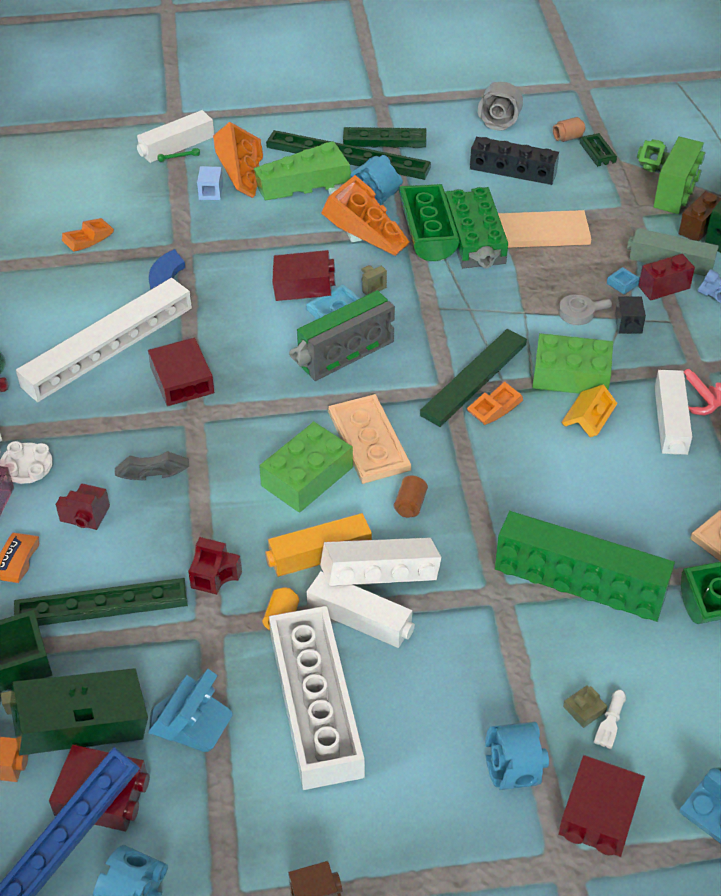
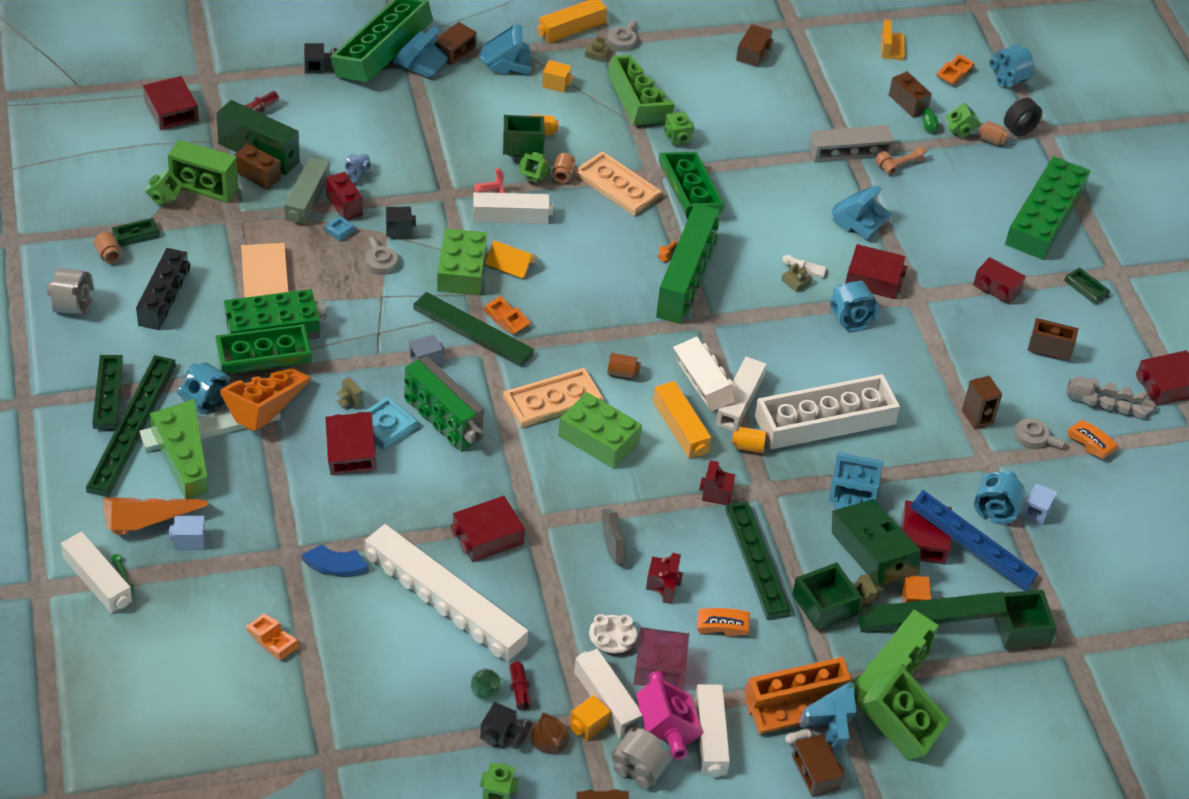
camera: 100 degrees left, 0 degrees up
none -> sand blue brick [409,334,445,366]

